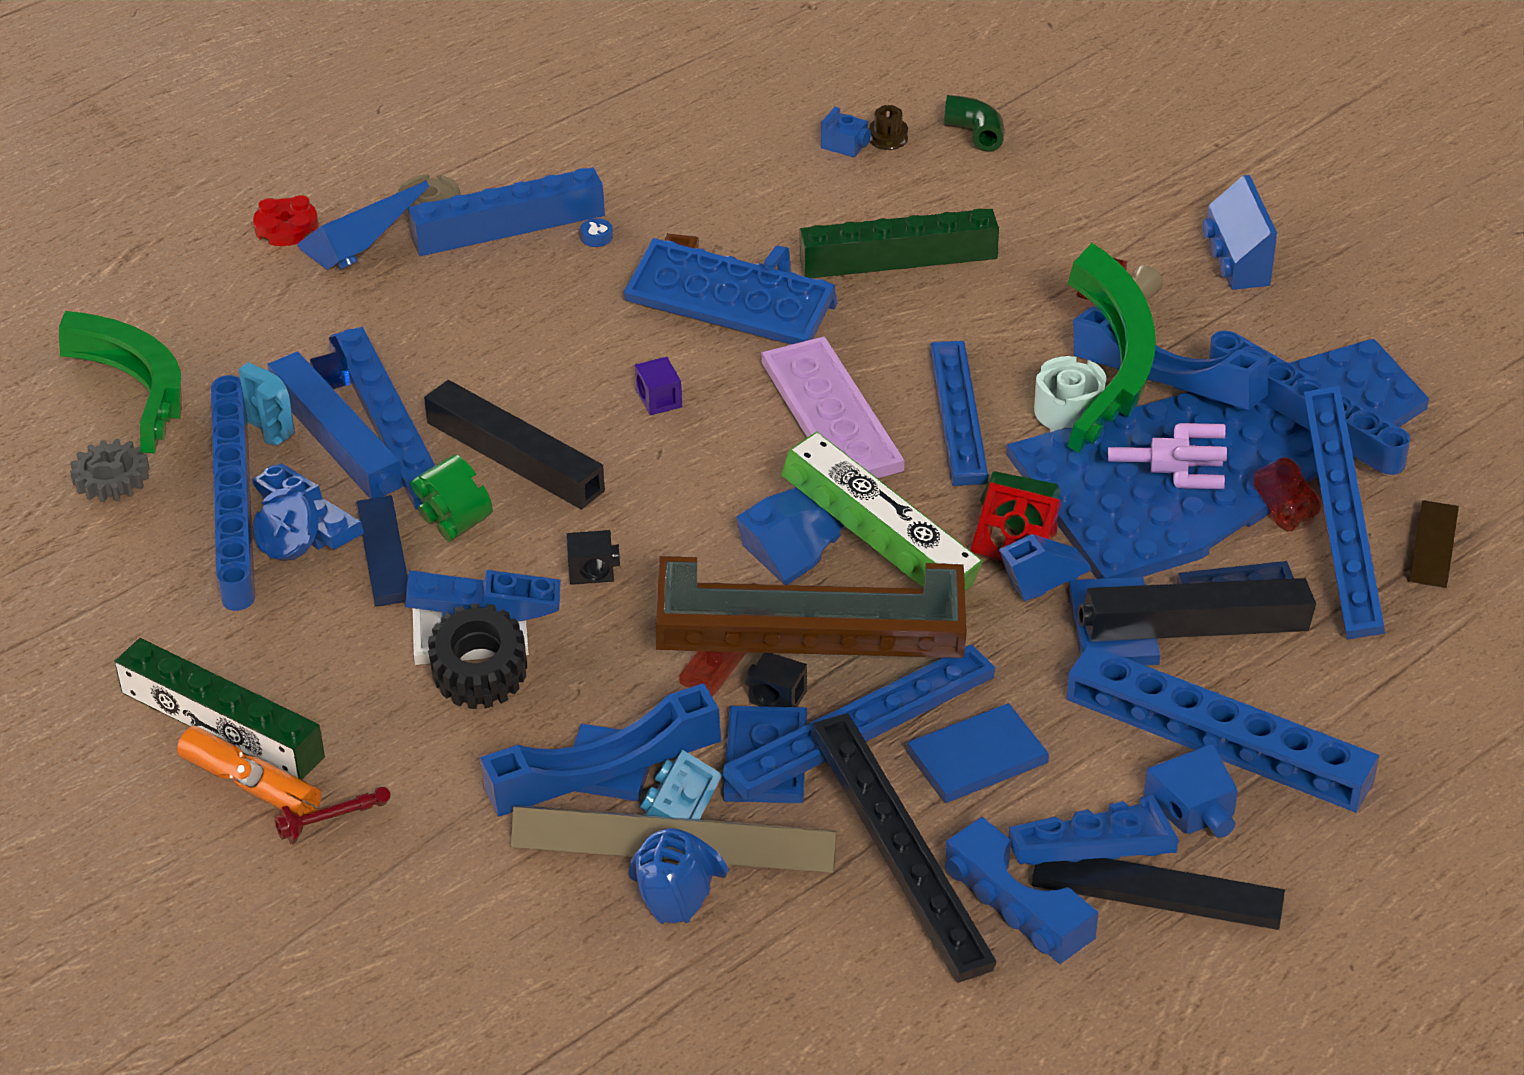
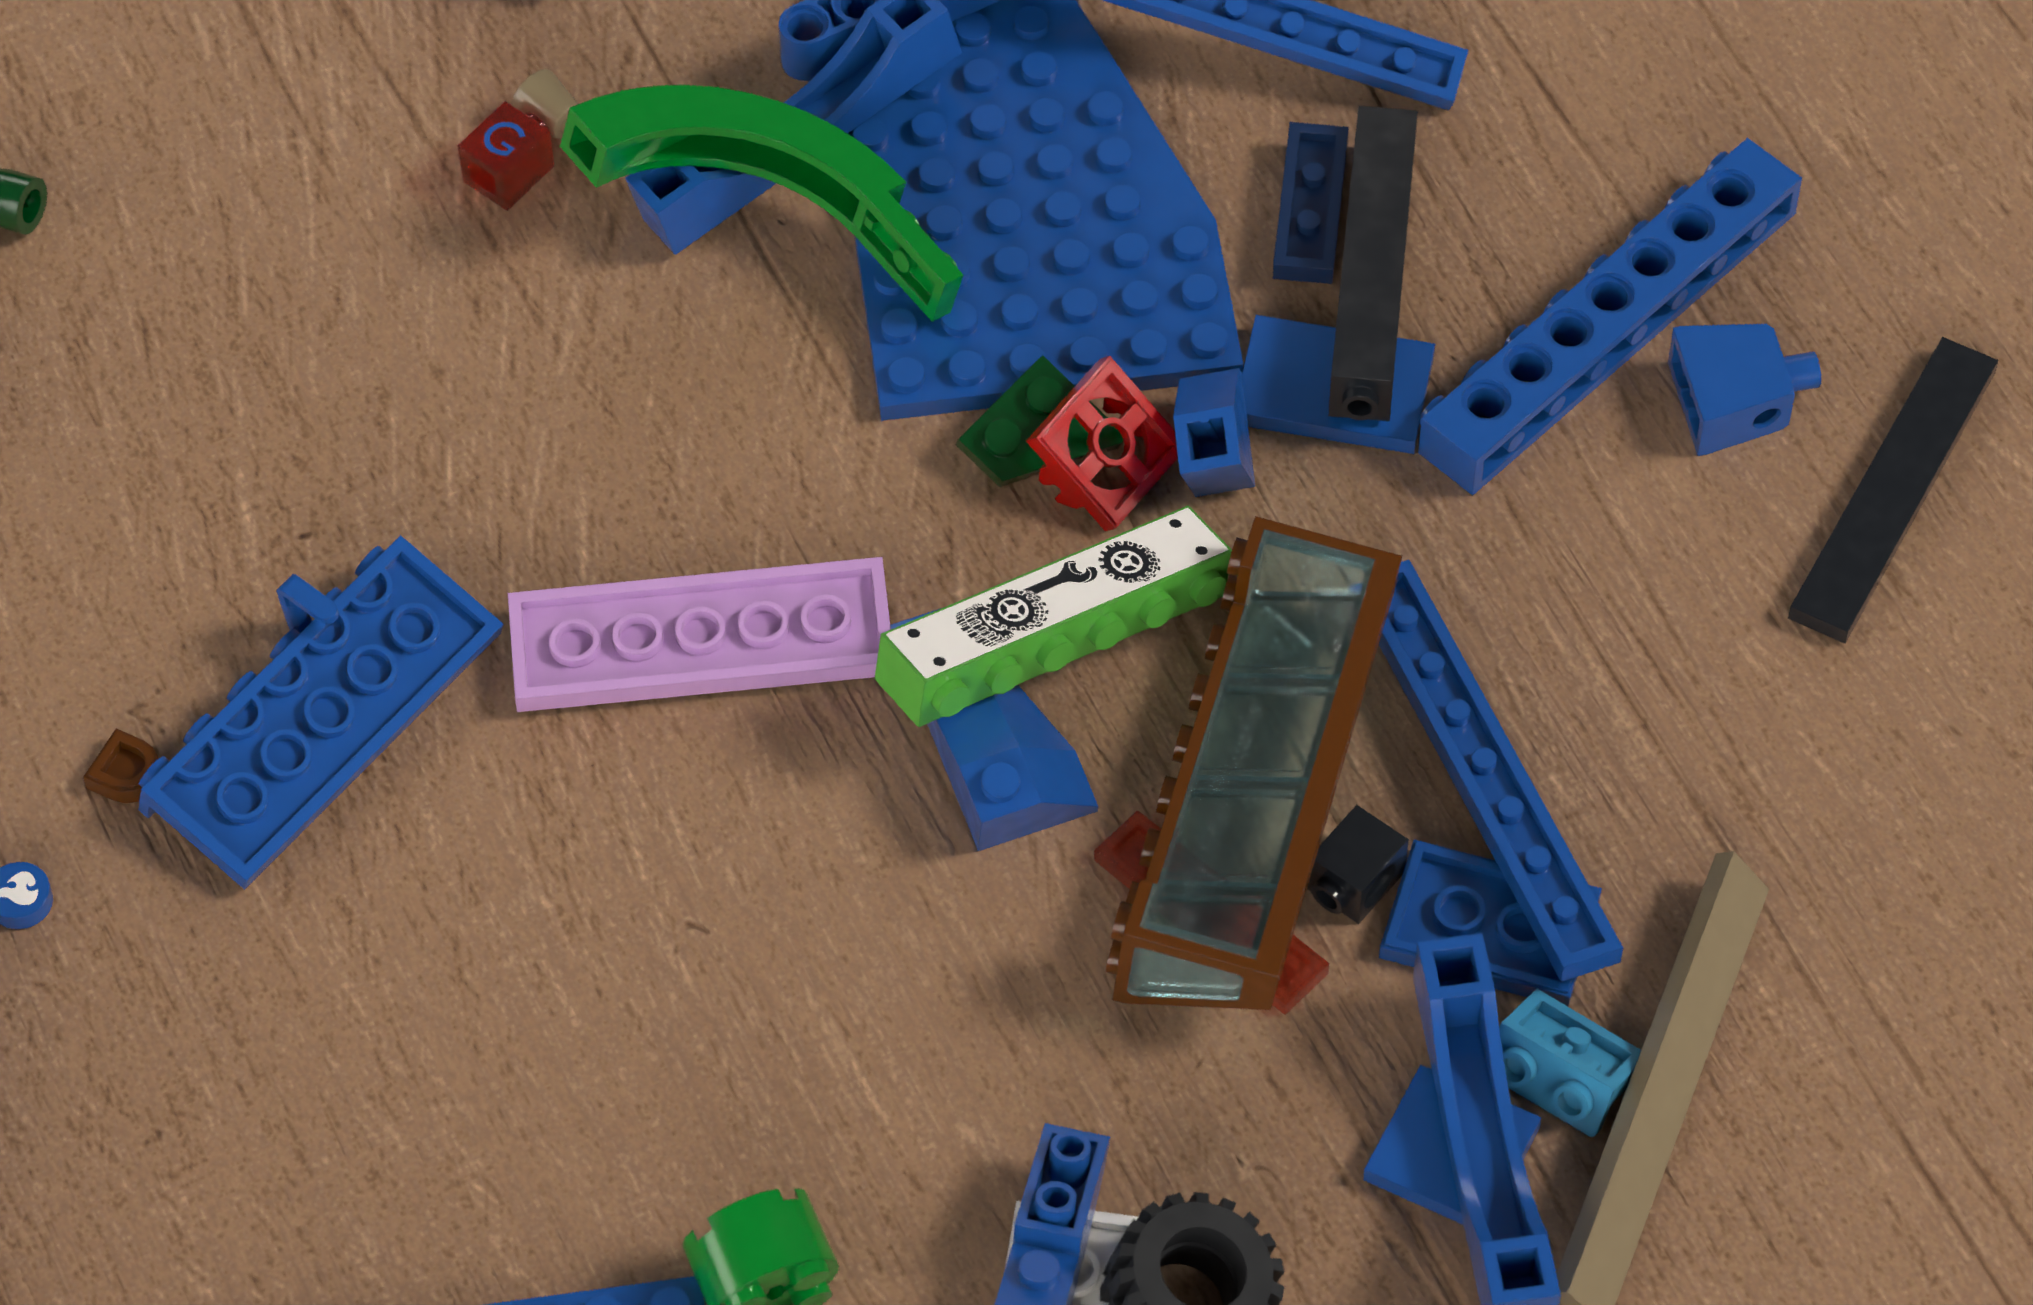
camera: 75 degrees left, 15 degrees up
black brick [424,379,605,510] -> none
black brick [566,530,620,585] -> none
blue piece [628,828,729,924] -> none
dark purple brick [635,356,682,416] -> none
dark green brick [799,208,999,278] -> none
black plate [811,713,997,983] -> none
blue tile [907,703,1049,803] -> none
blue tile [930,341,988,486] -> none
blue arch [945,817,1098,964] -> none
blue wing [1008,794,1178,865] -> none
light aqua brick [1034,356,1106,432] -> none
lavender plant [1108,423,1227,489] -> none
clear red piece [1253,457,1321,532] -> none

